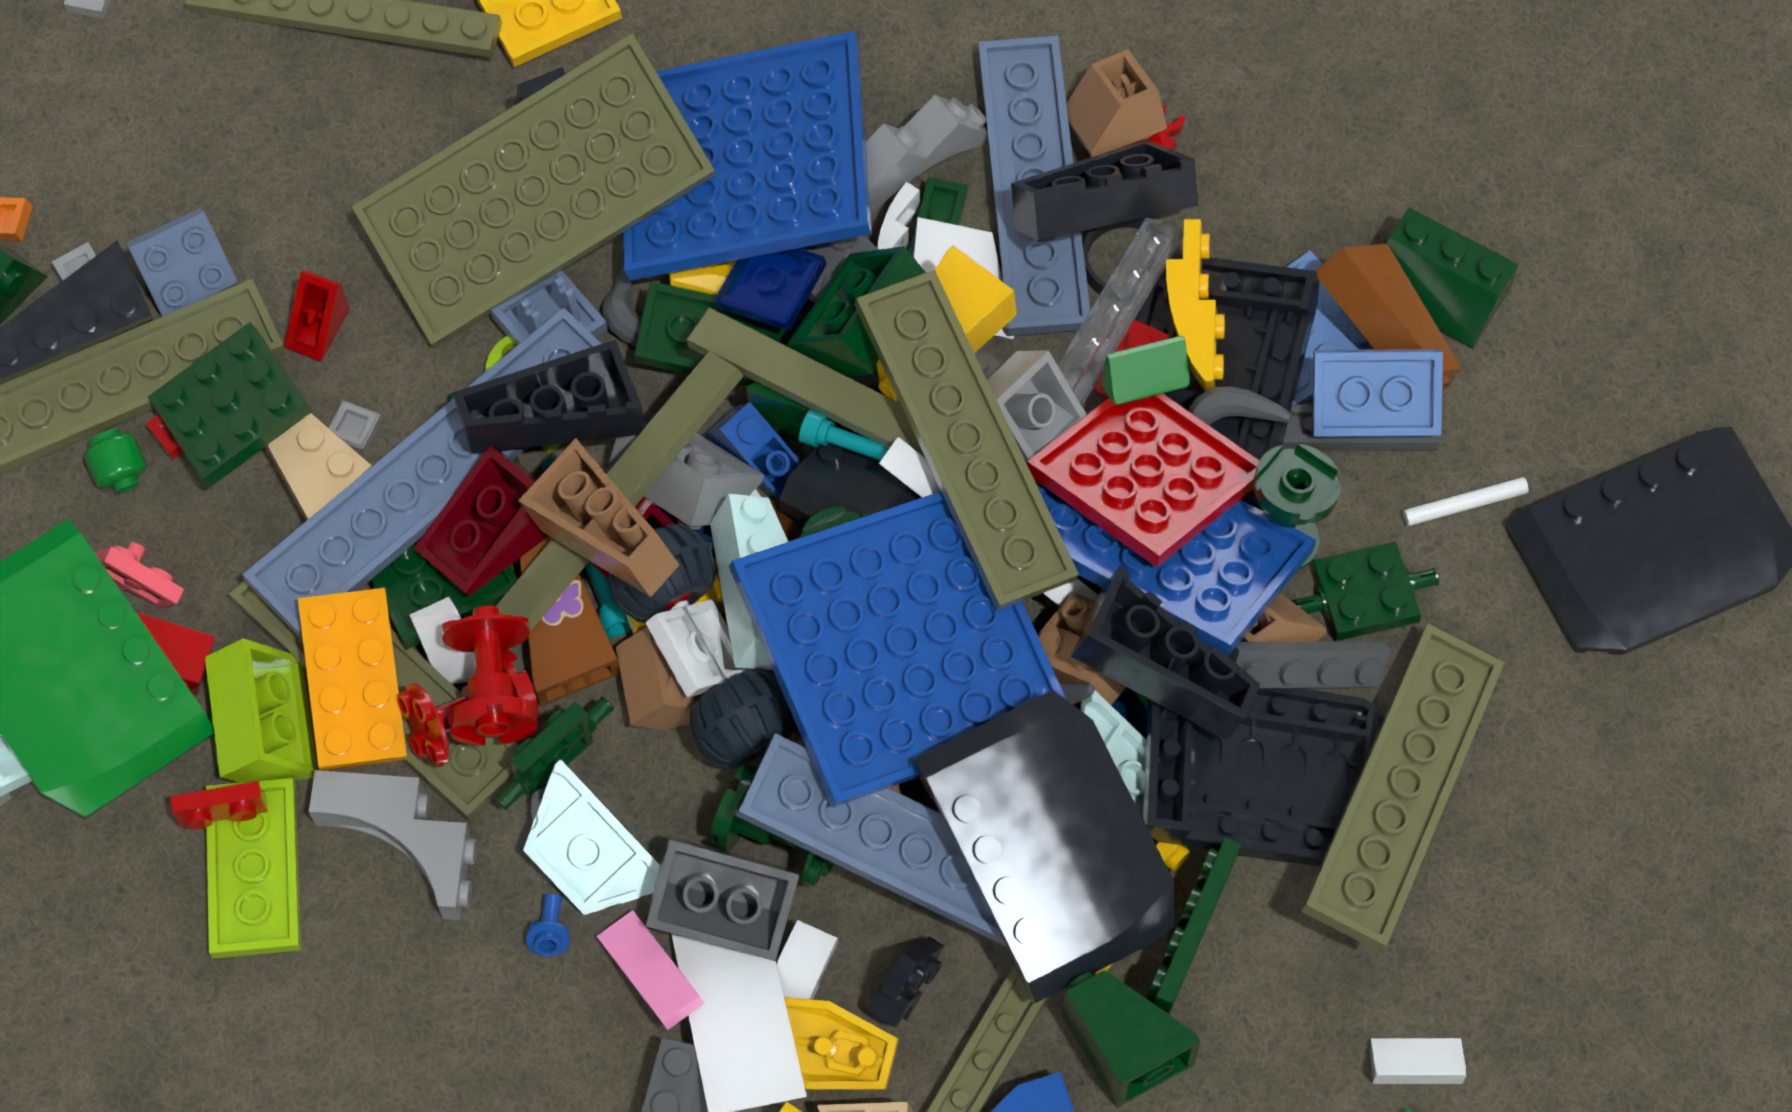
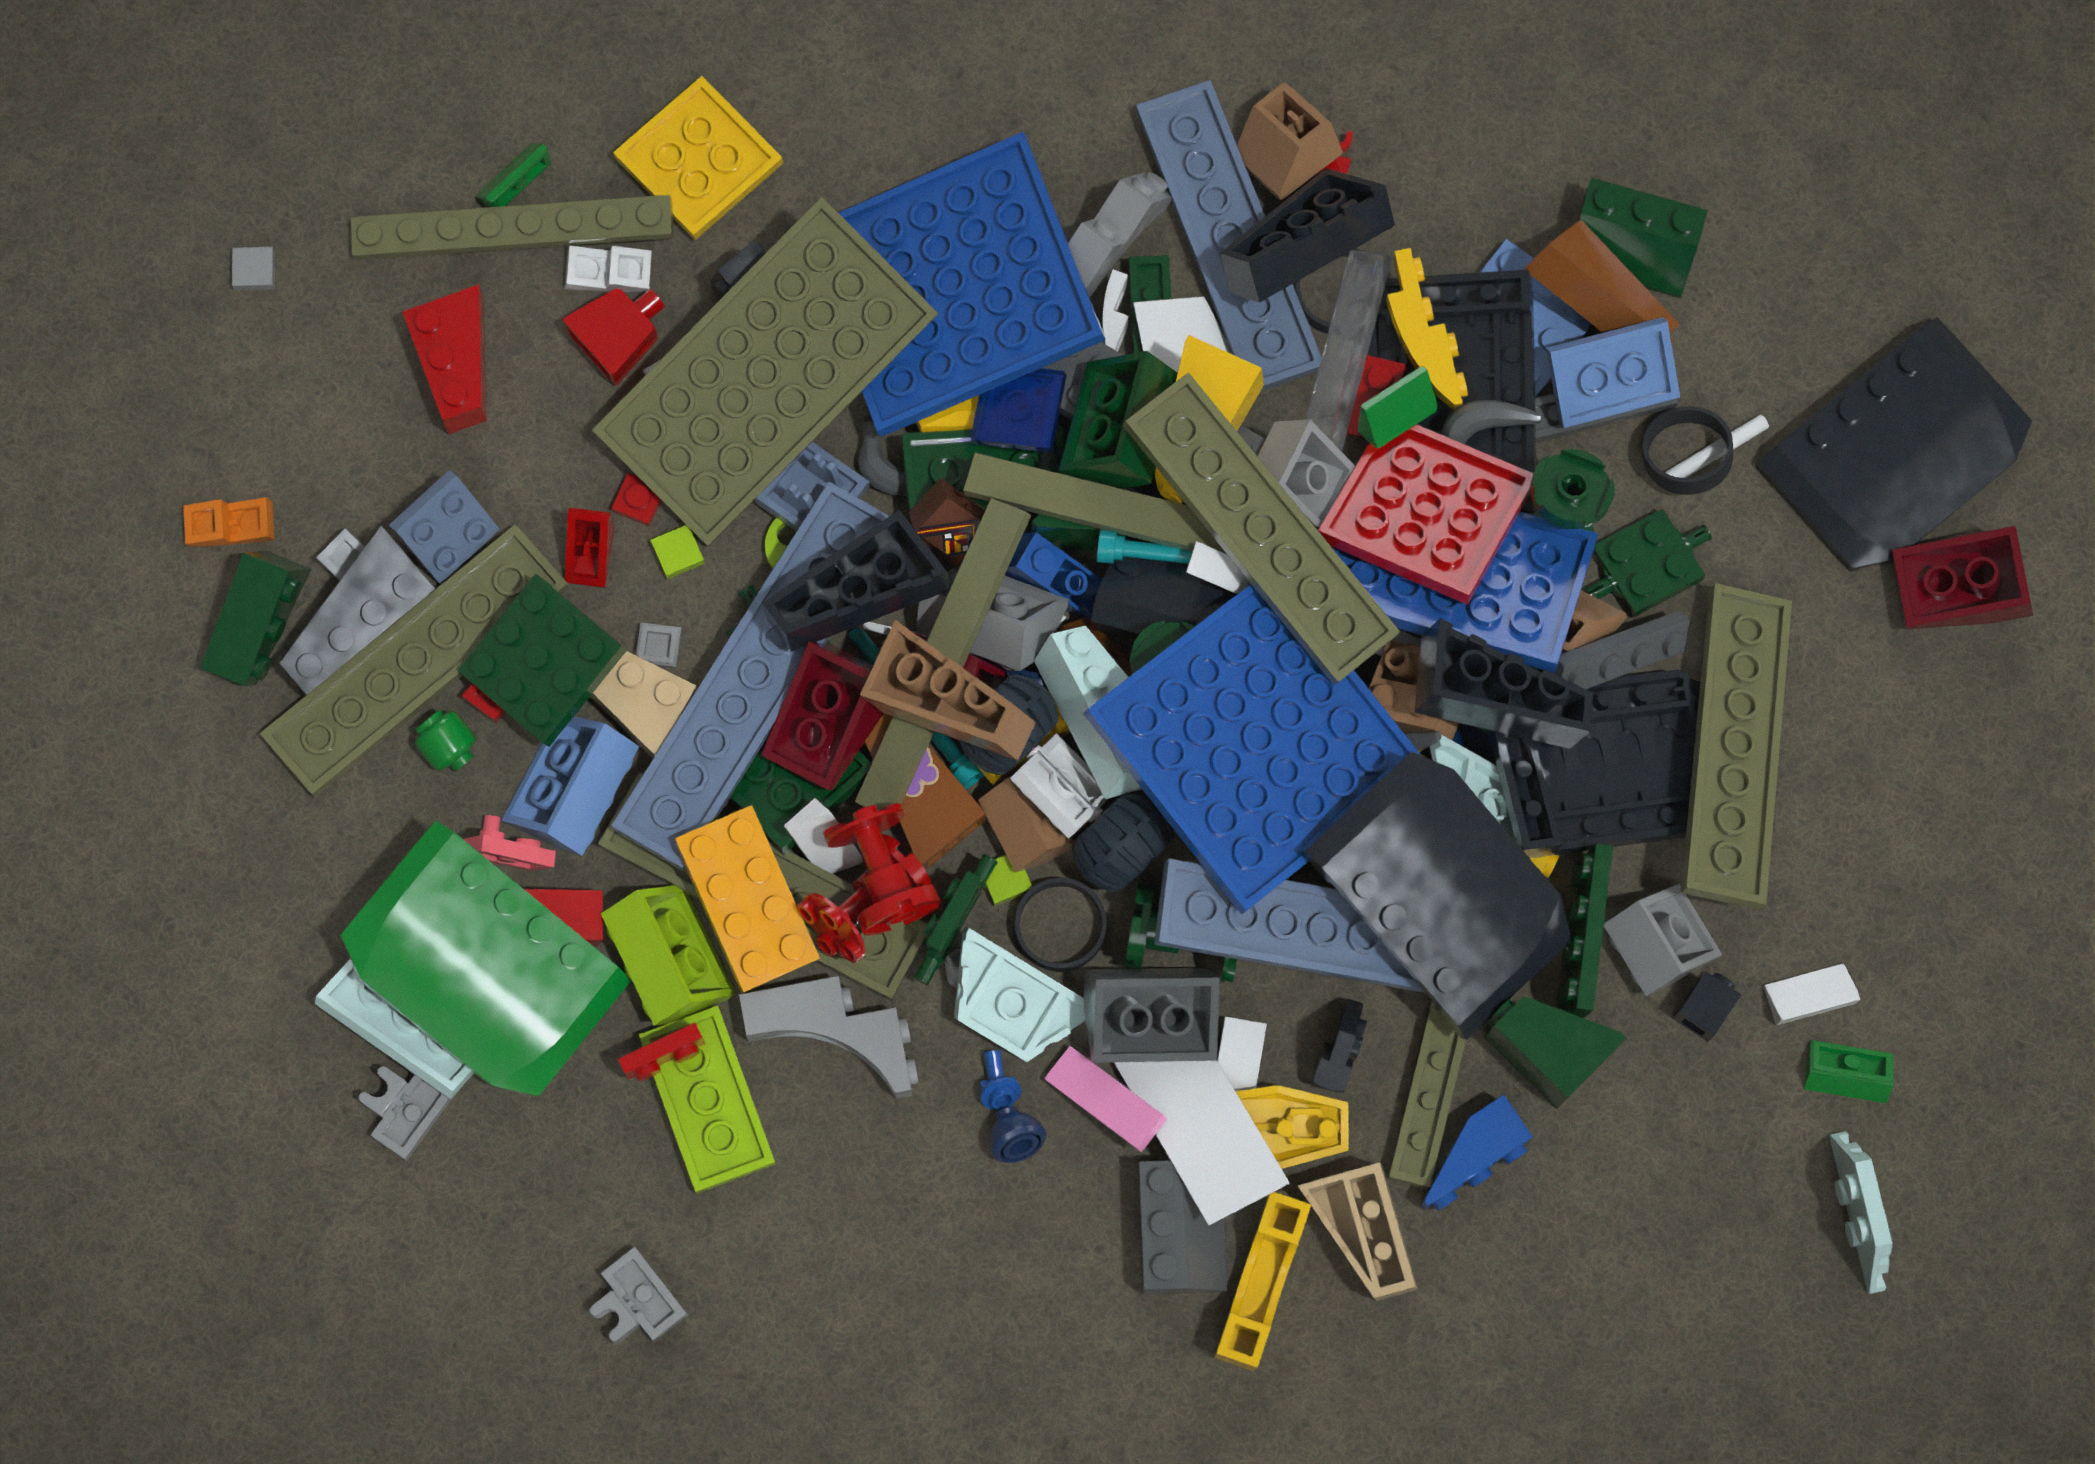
camera: 20 degrees left, 10 degrees up
none -> red wedge [402,284,487,434]
none -> medium blue slope [501,716,639,856]
none -> red torso [563,288,665,387]
none -> white slope [564,246,652,292]
none -> light grey plate [589,1247,688,1345]
none -> red plate [611,473,662,527]
none -> lime tile [651,525,705,580]
none -> copper brick [909,478,986,568]
none -> lime tile [986,855,1032,906]
none -> dark blue brick [989,1106,1047,1163]
none -> black tyre [1015,878,1107,972]
none -> light grey slope [1604,884,1722,996]
none -> black tyre [1643,406,1733,495]
none -> black brick [1673,971,1741,1042]
none -> dark red slope [1892,526,2033,629]

